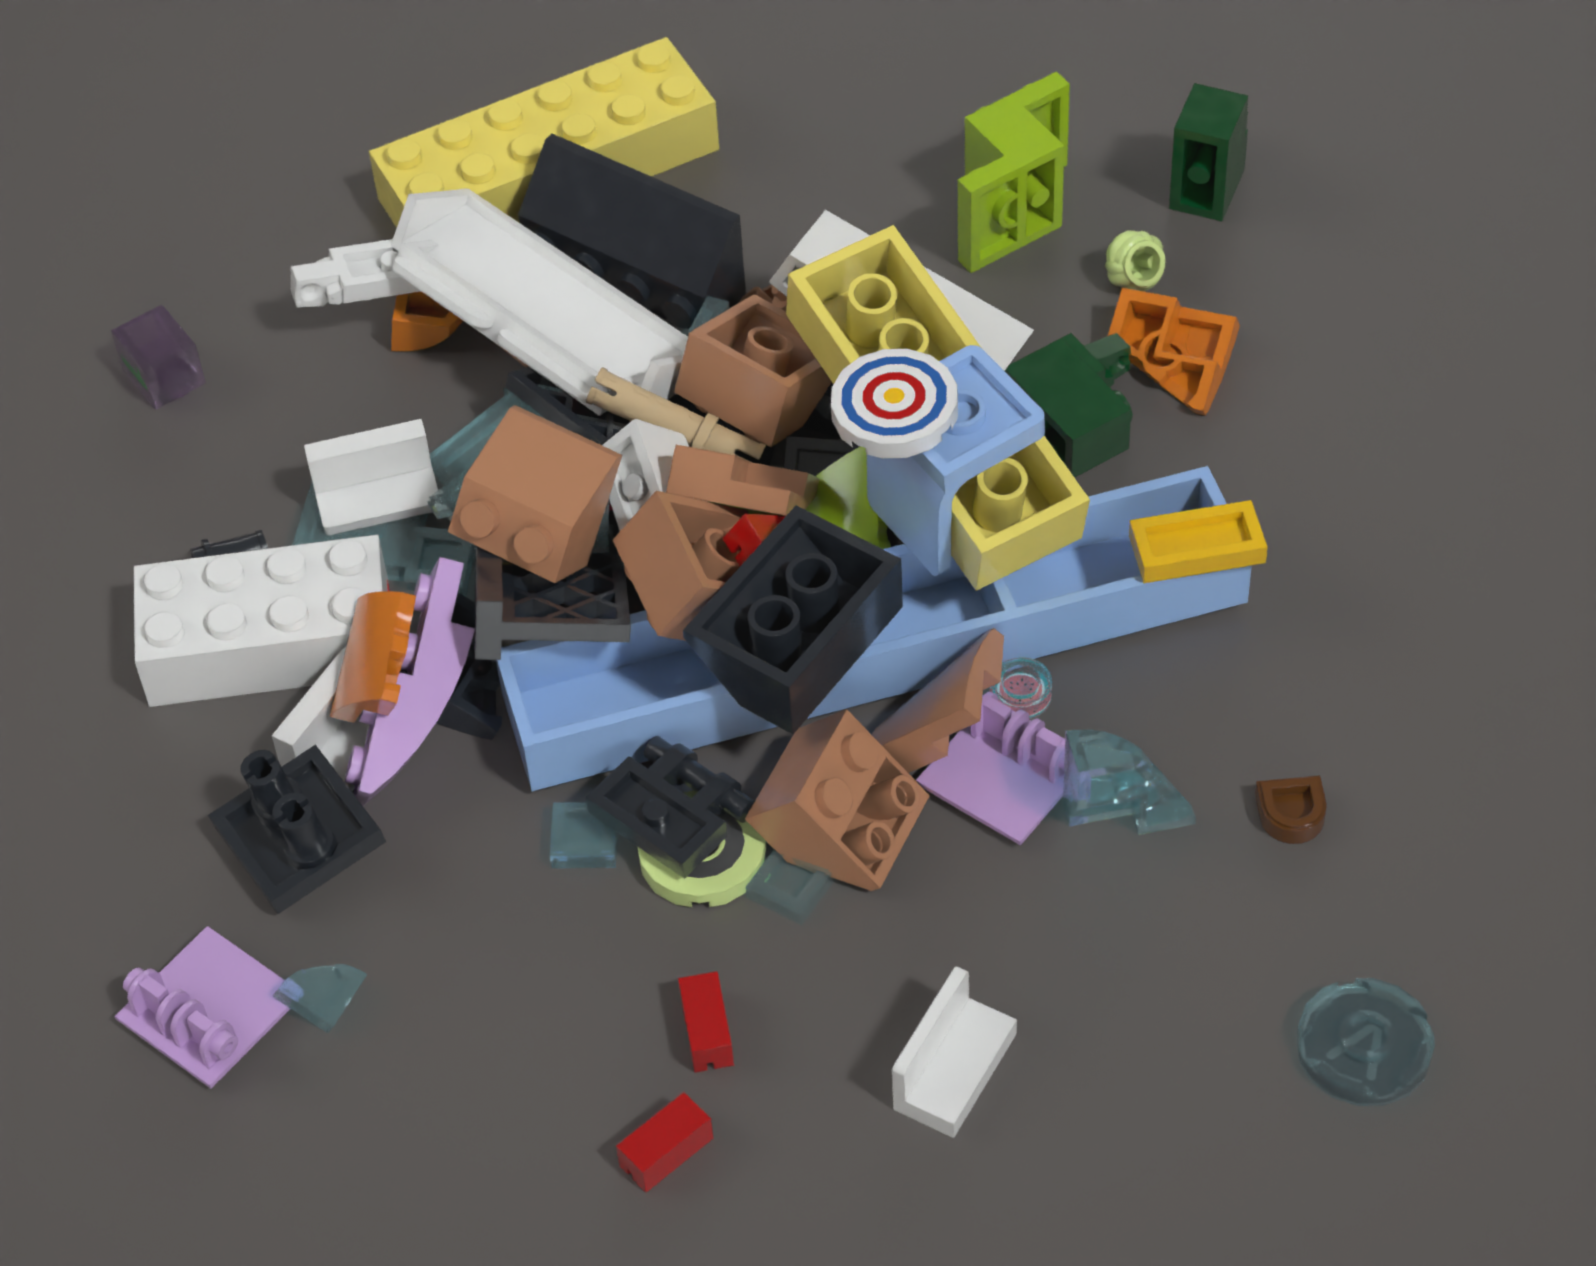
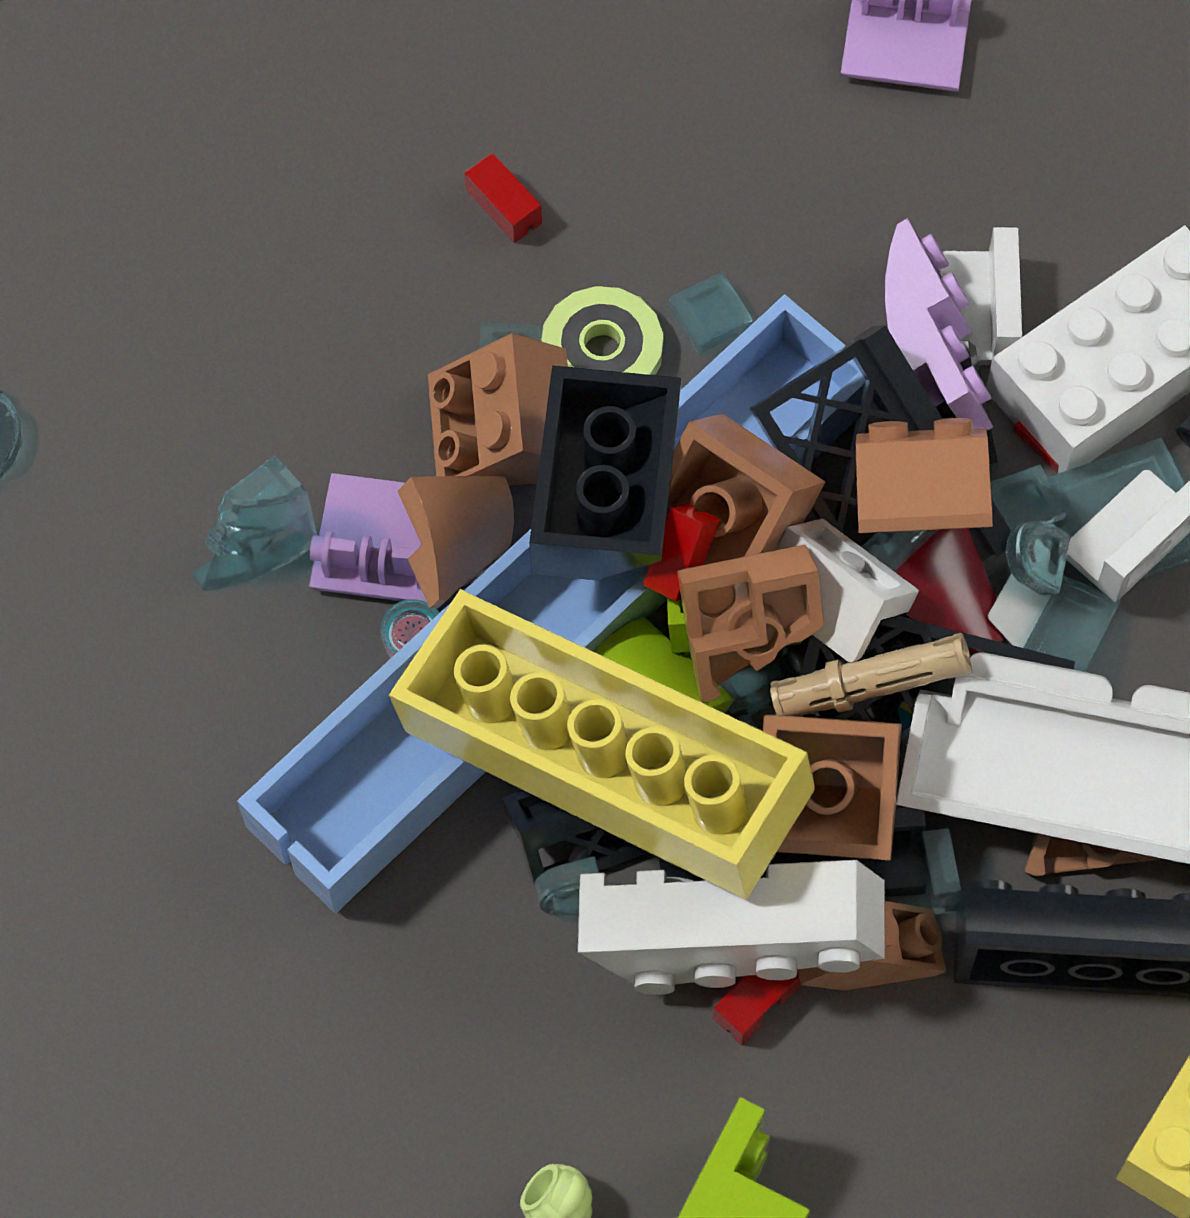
camera: 150 degrees right, 15 degrees up
black plate [208,744,386,914] -> none
clear light blue tile [273,964,367,1033] -> none
orange slope [330,591,416,723] -> none
black plate [586,736,755,879] -> none
red piece [616,1092,714,1193] -> none
white tile [831,349,958,459] -> none
light blue piece [867,345,1045,576] -> none
white panel [892,966,1017,1138] -> none
dark green hinge [1005,333,1133,478] -> none
orange slope [1108,288,1240,416] -> none
yellow tile [1129,500,1268,584] -> none
reddish brown tile [1255,775,1327,844] -> none

